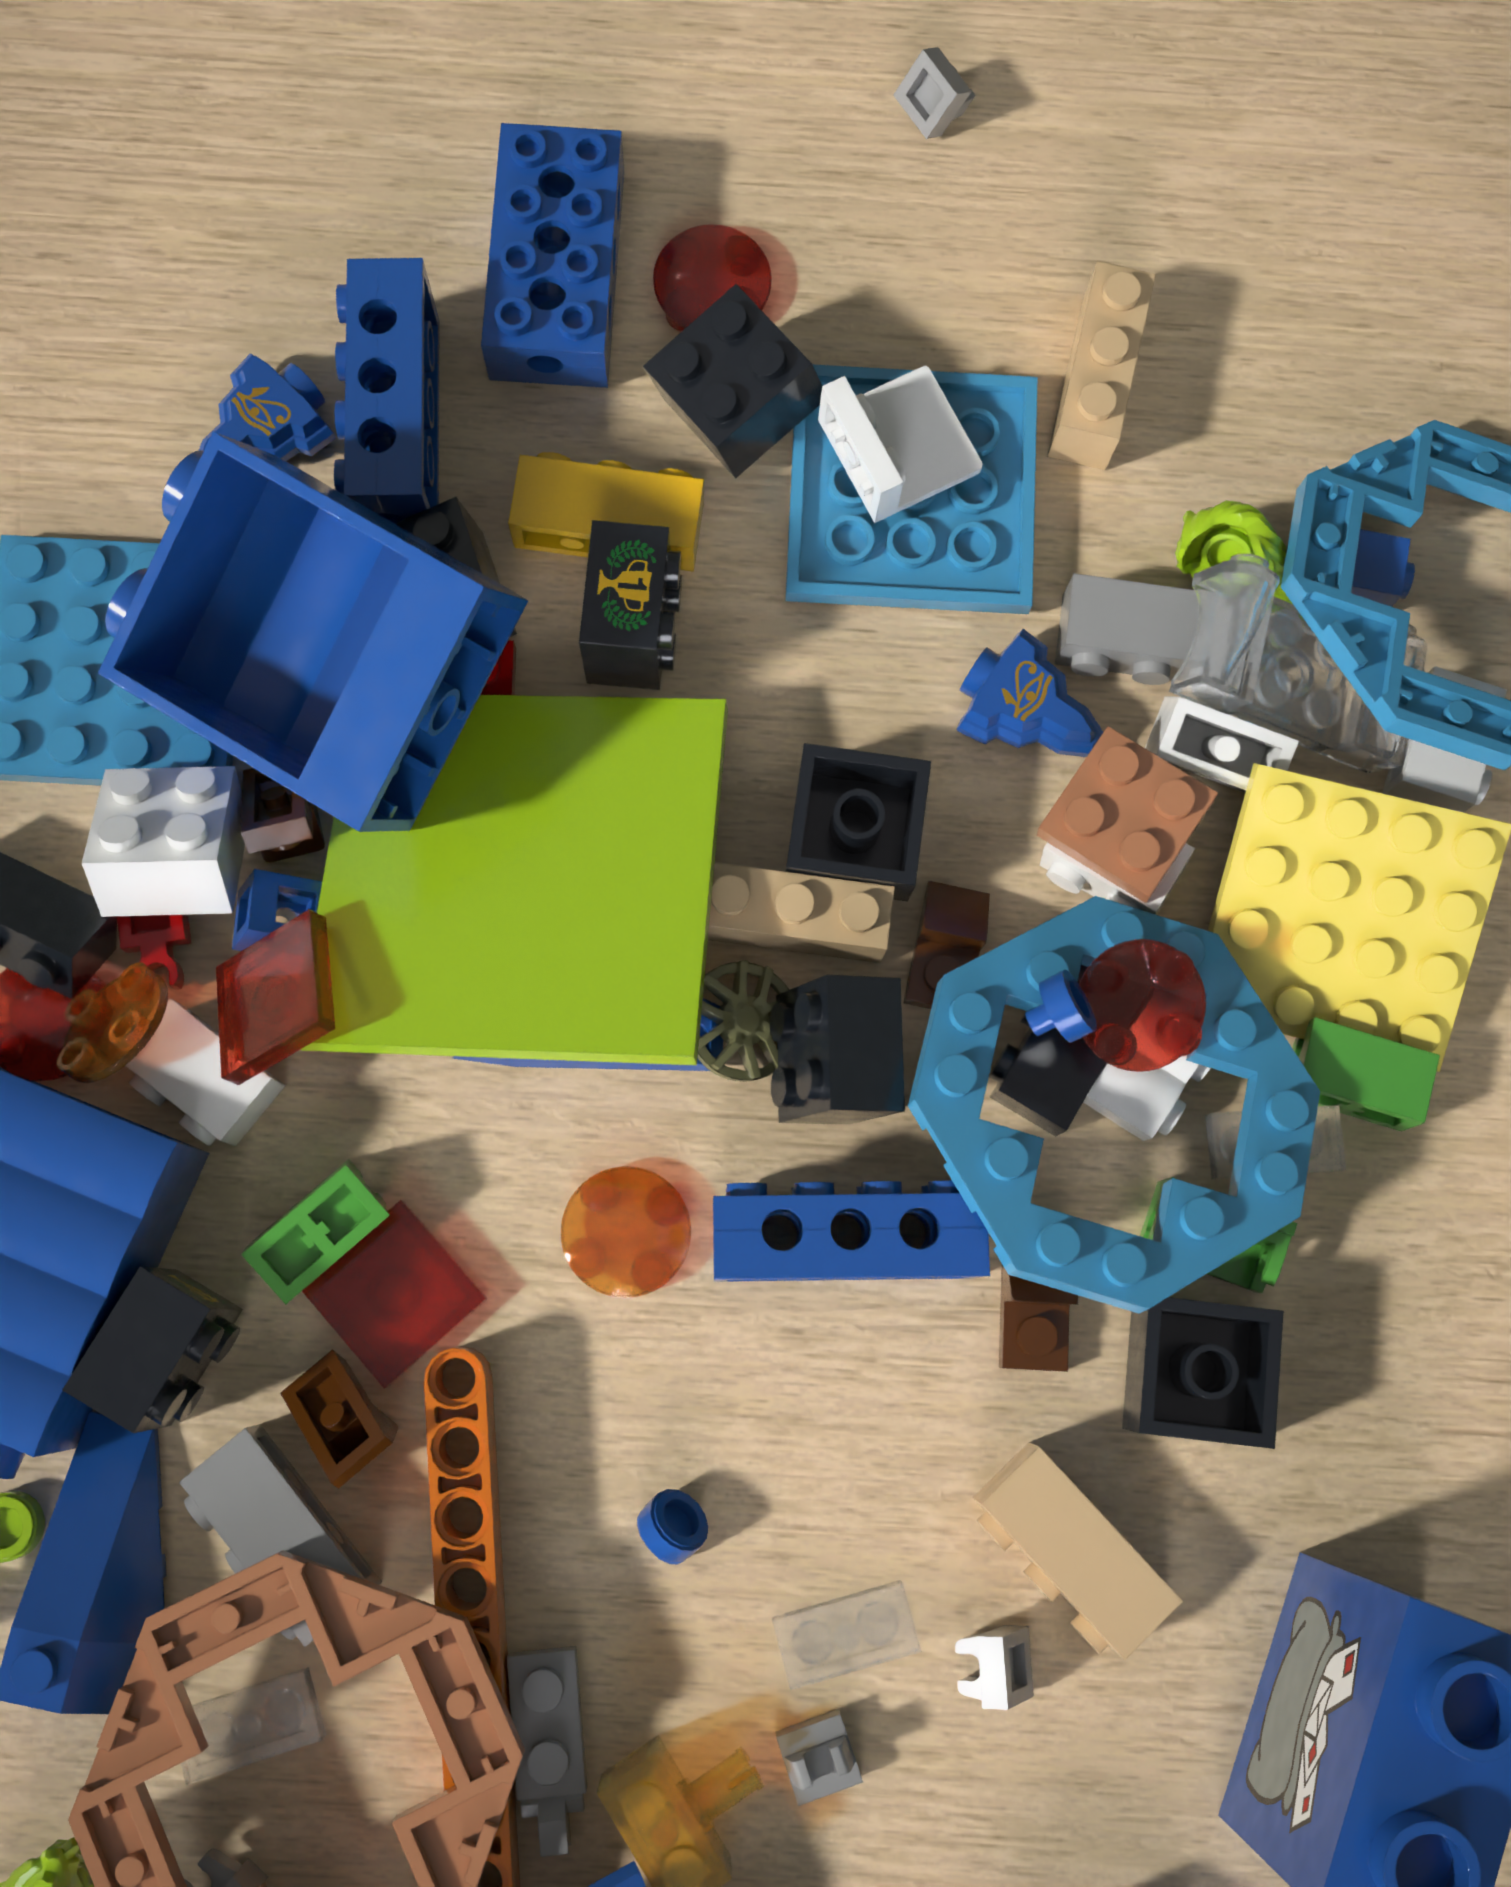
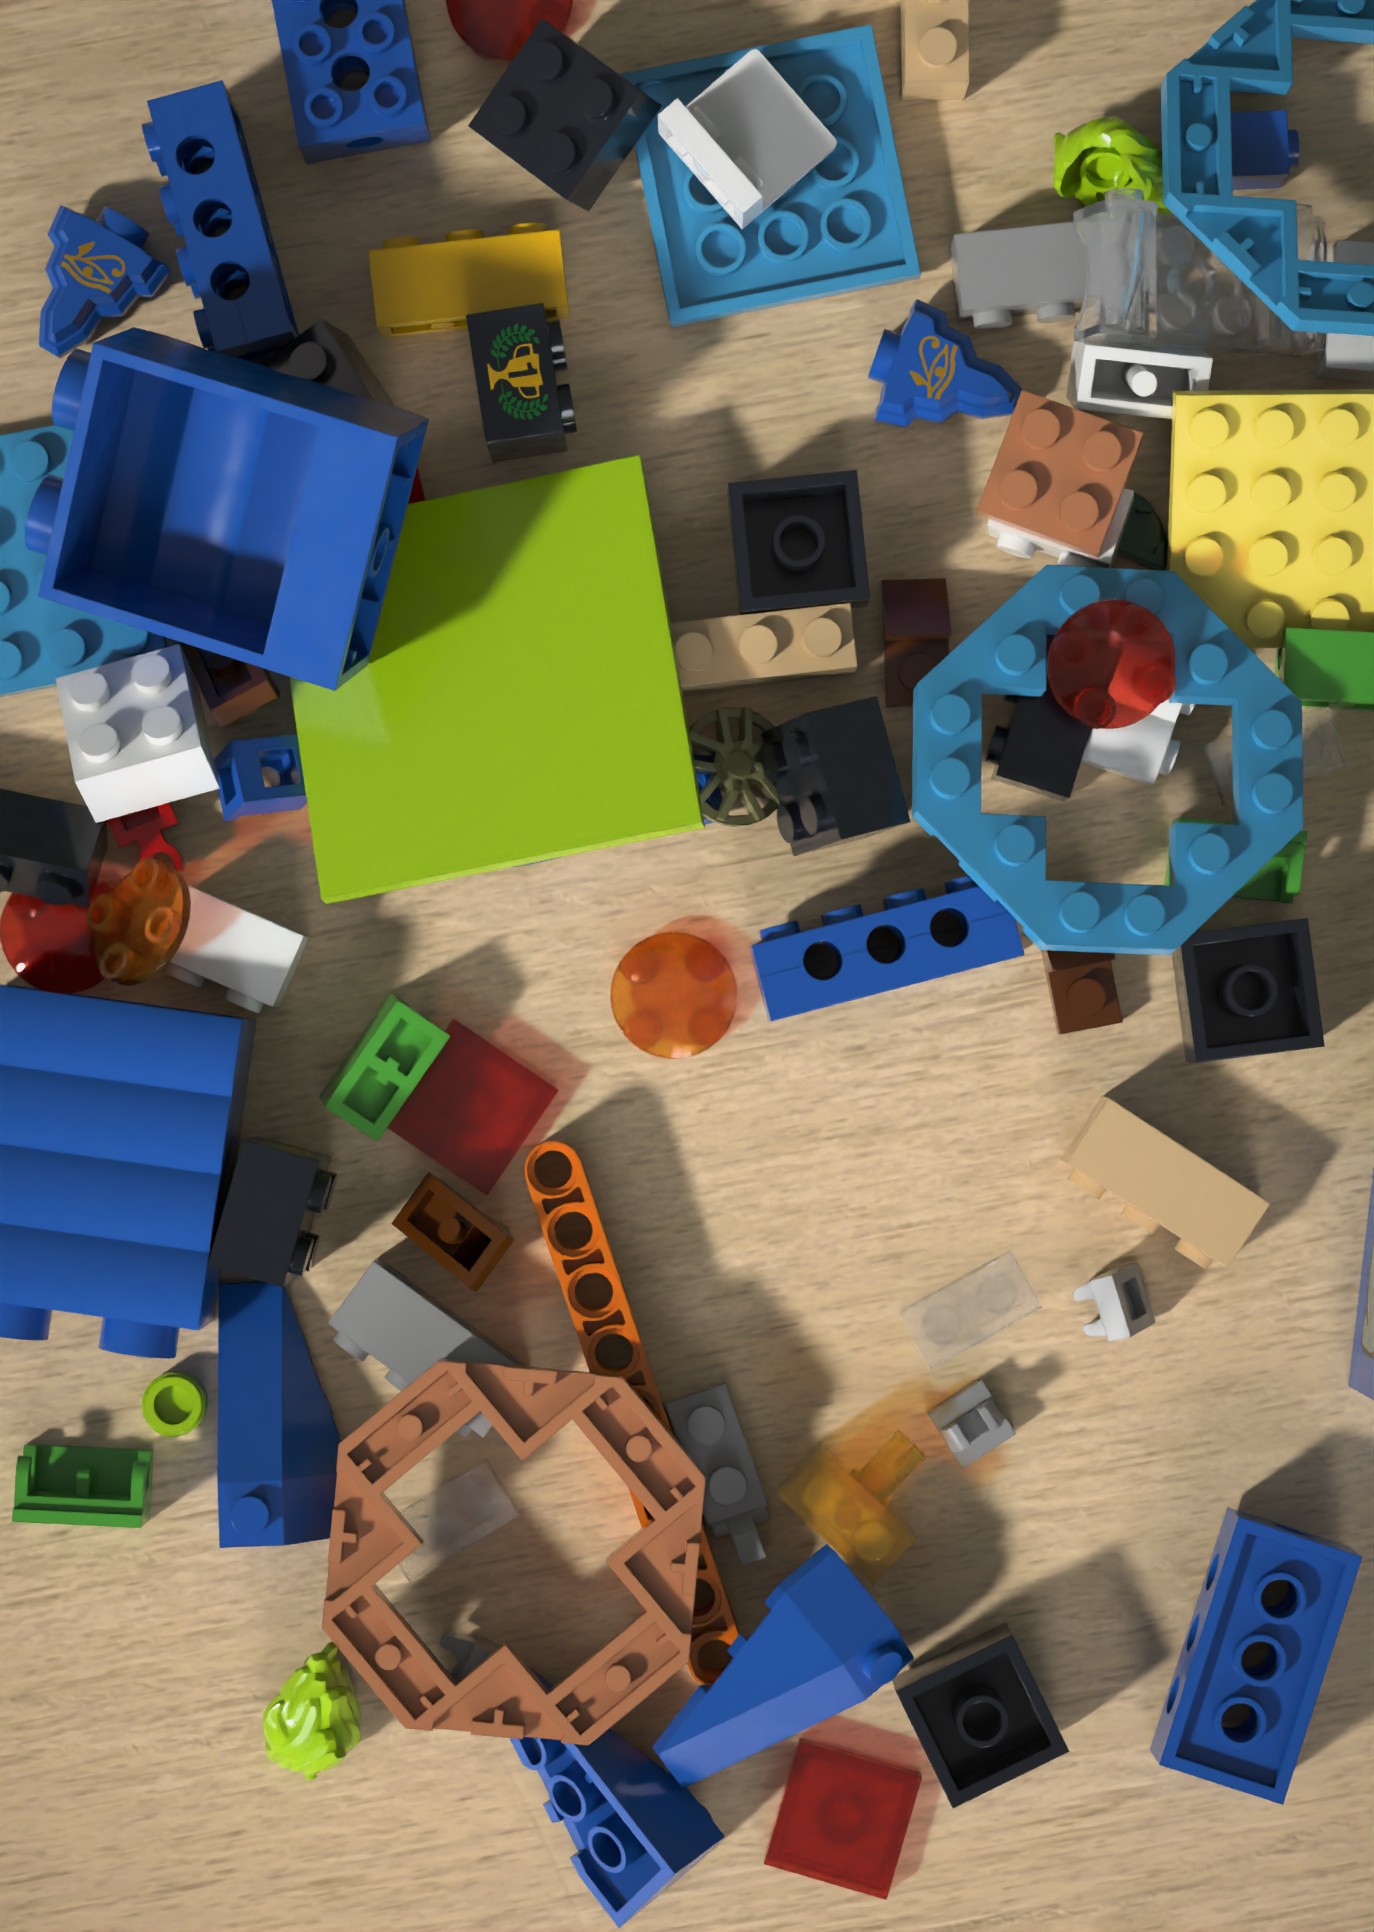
camera: 10 degrees left, 10 degrees up
clear red tile [216,909,335,1085] -> none
blue tile [637,1489,708,1565] -> none
blue tile [1025,970,1097,1043] -> none
none -> dark green tile [1116,492,1168,571]

